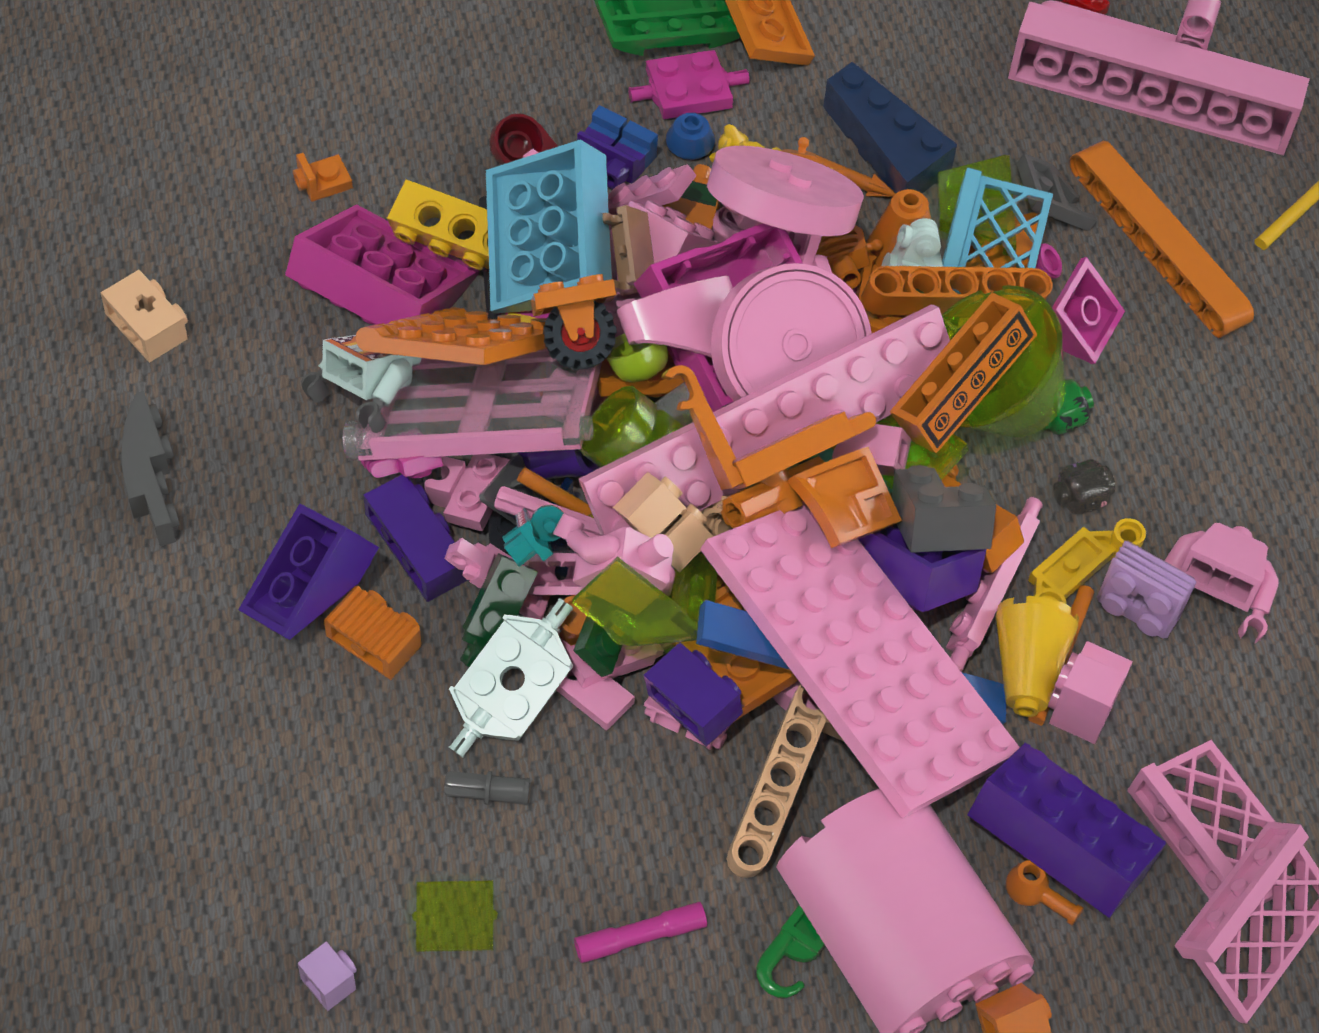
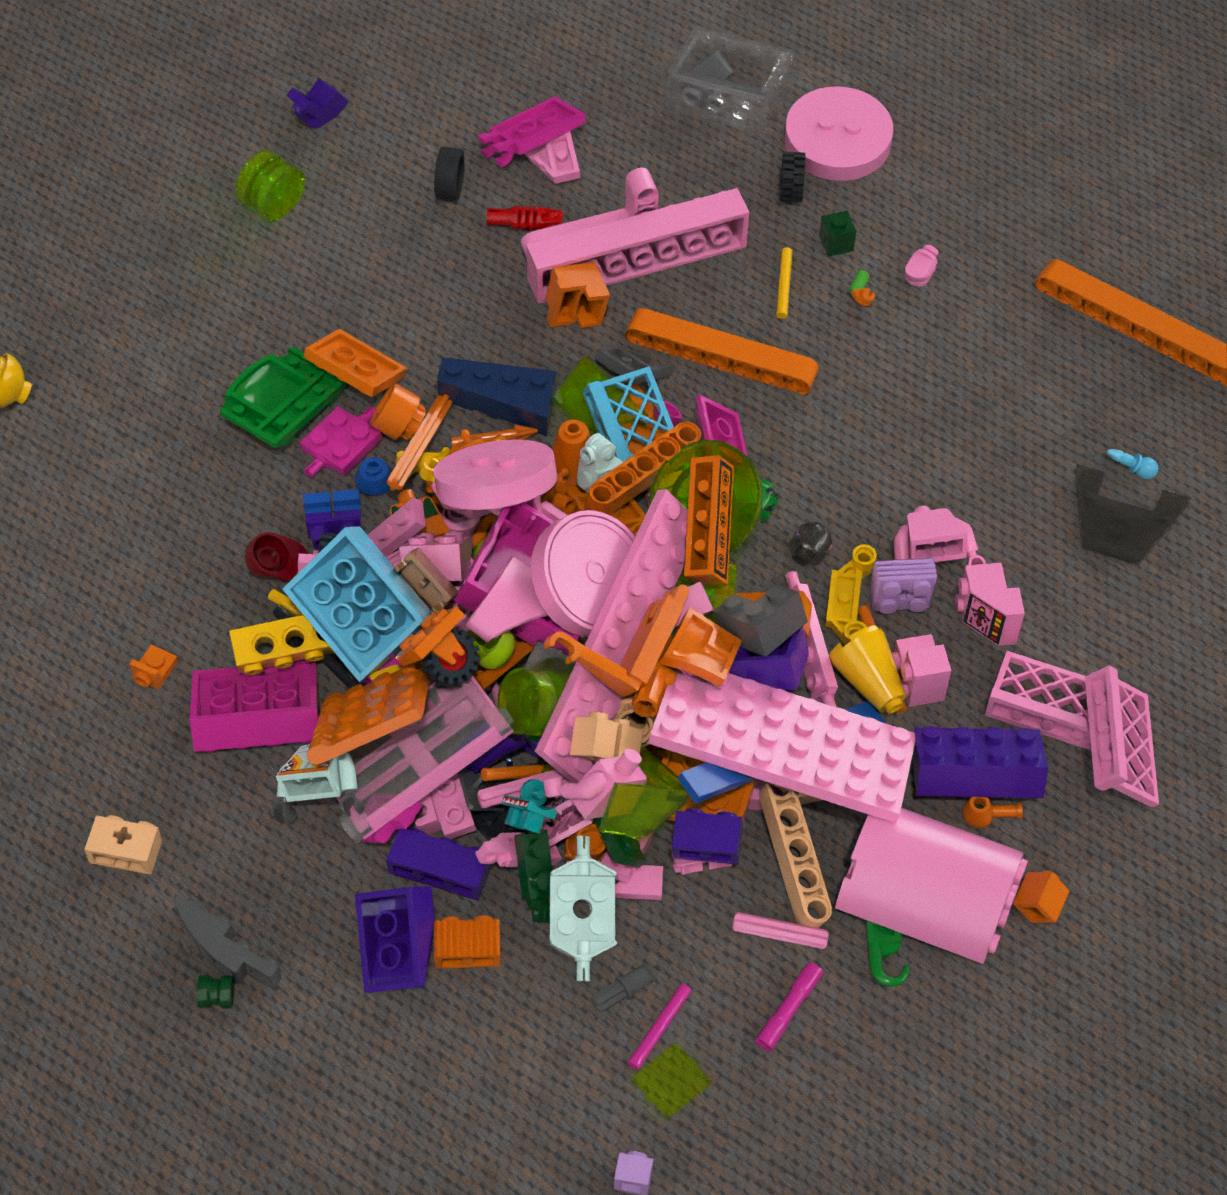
camera: 35 degrees left, 0 degrees up
none -> dark green wheel [197,975,235,1009]
none -> orange piece [369,382,426,440]
none -> orange axle [387,394,452,491]
none -> orange plate [545,262,610,328]
none -> dark pink piece [627,984,692,1071]
none -> bright pink axle [732,912,829,949]
none -> bright pink piece [954,563,1025,646]

